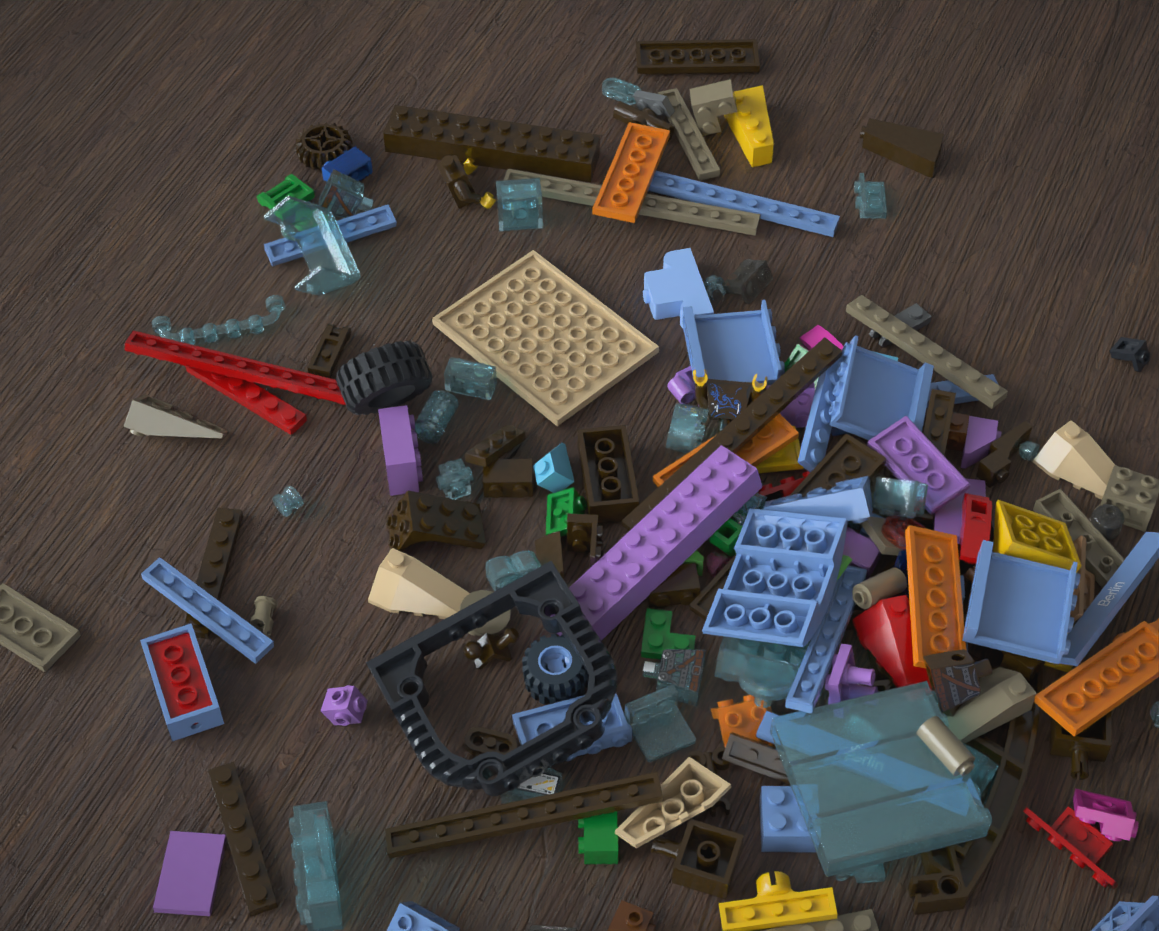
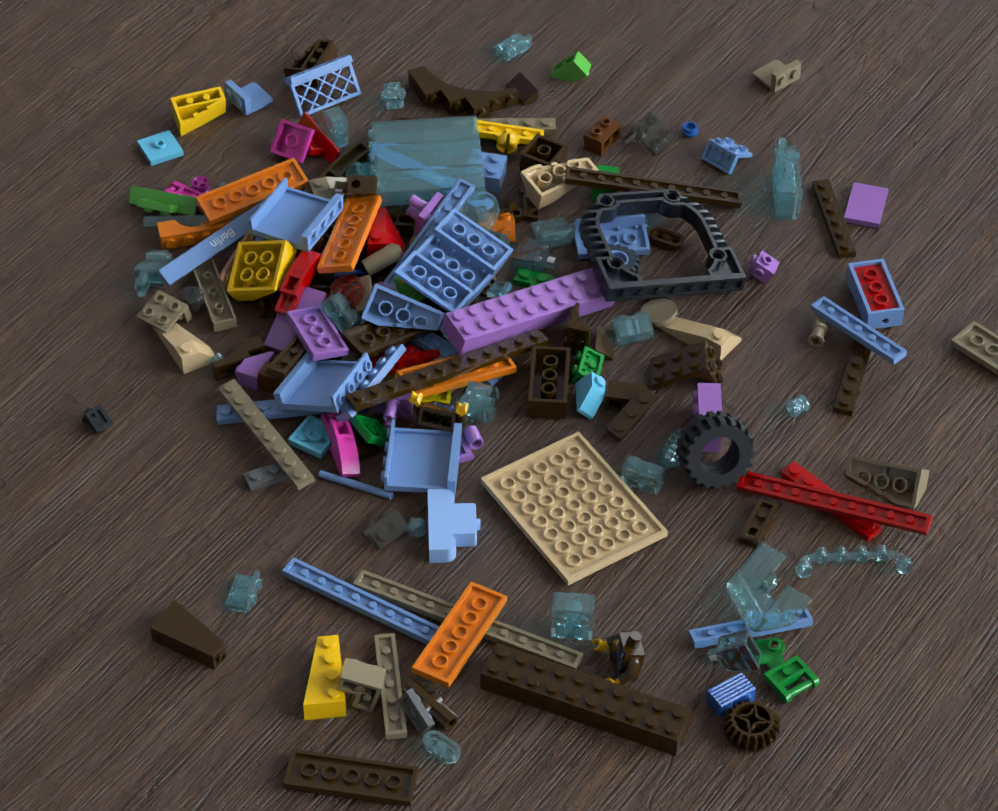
camera: 170 degrees left, 5 degrees down
clear light blue brick [436,458,473,499] -> none
dark tan brick [917,716,975,777] -> none
none -> medium blue bar [318,470,393,500]
none -> clear light blue brick [323,106,349,148]
none -> clear light blue tile [487,282,512,297]

